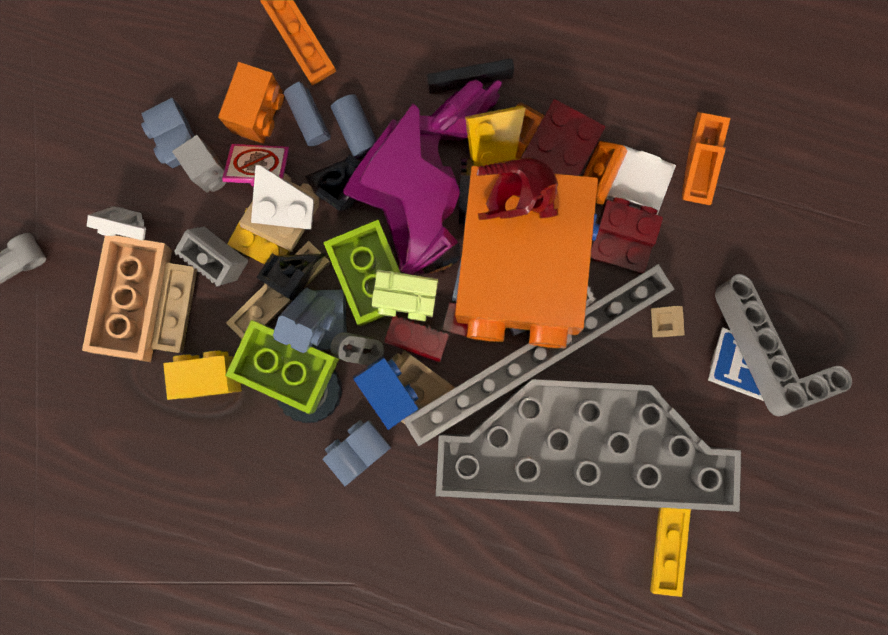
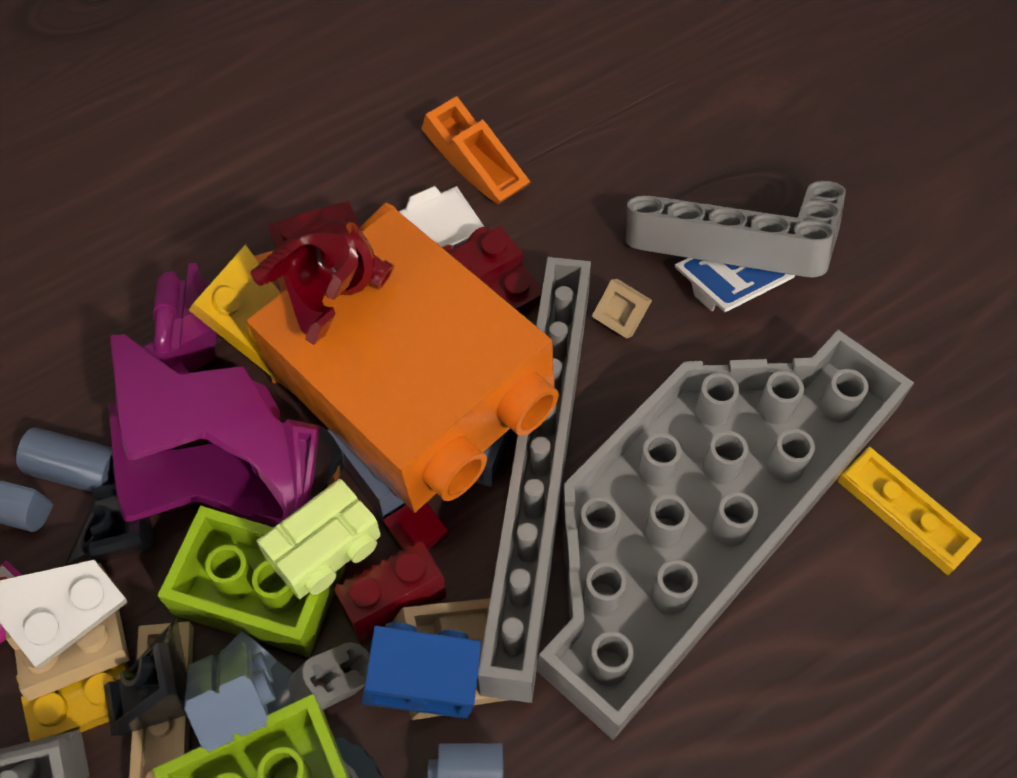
camera: 55 degrees left, 25 degrees down
black tile [427,58,514,94] -> none
black tile [459,158,473,224] -> none

